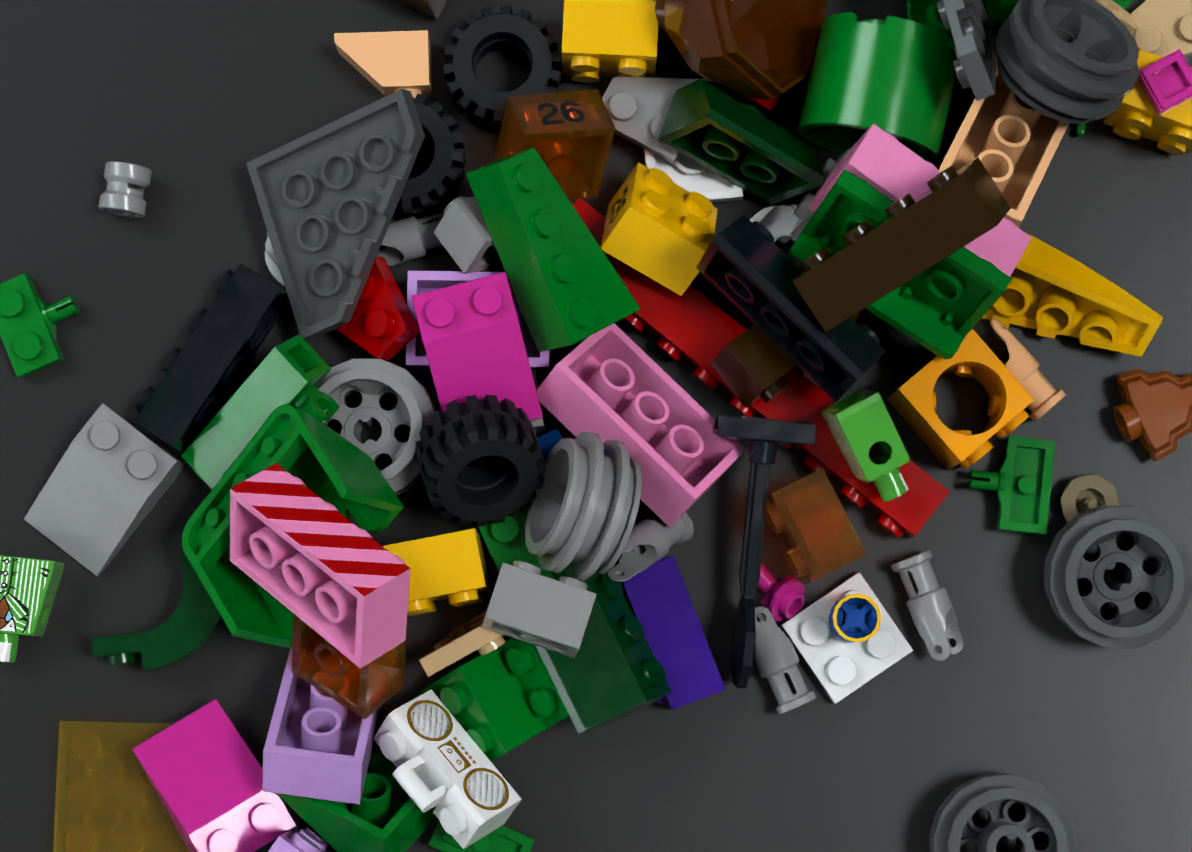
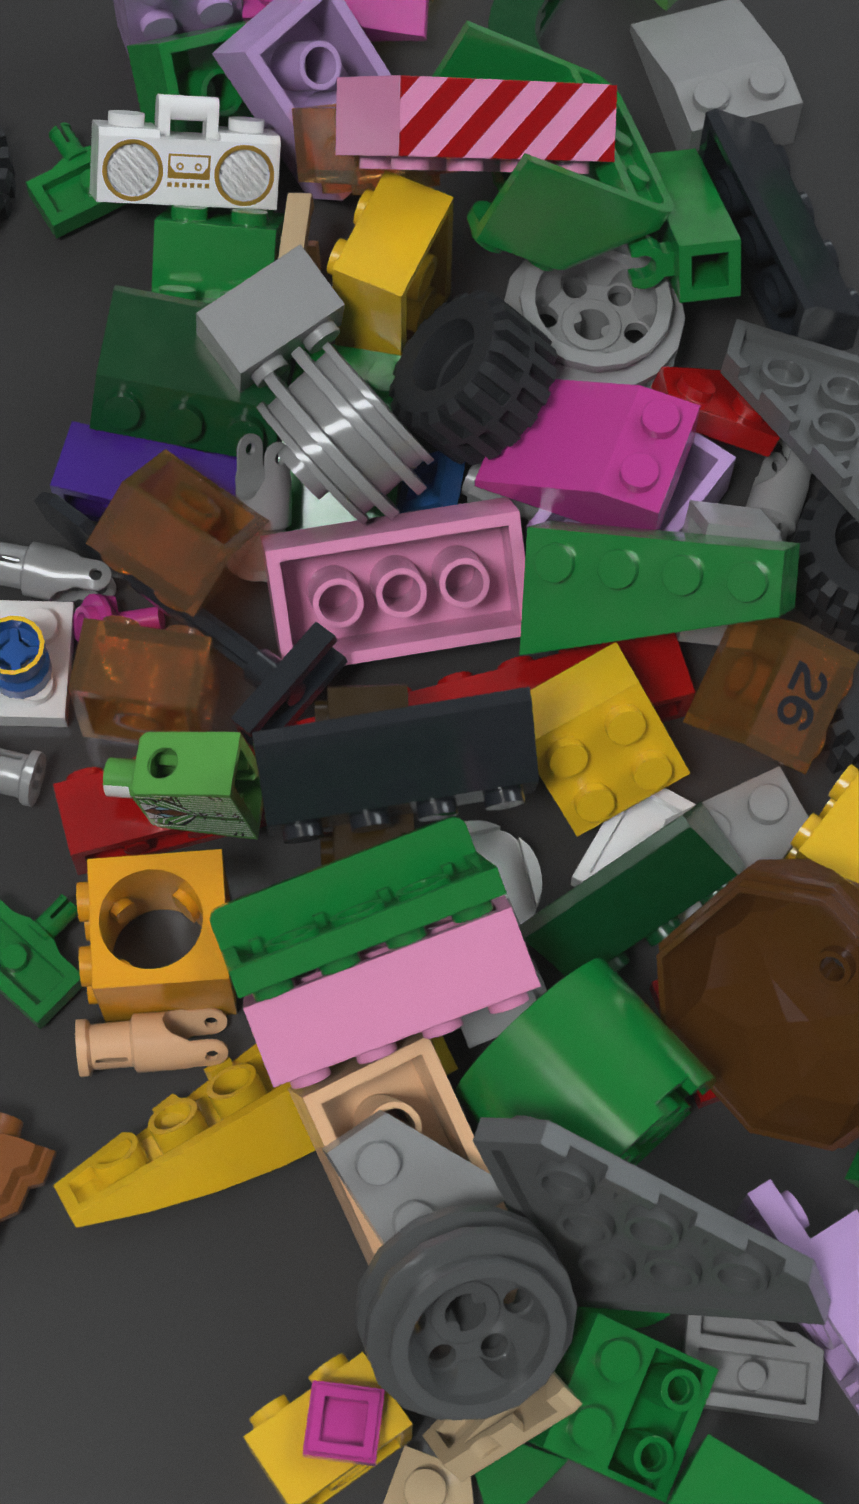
camera: 125 degrees right, 15 degrees down
dark brown wedge [792,157,1011,332] -> none
none -> clear orange brick [86,449,269,617]
none -> light grey wing [322,1110,504,1245]

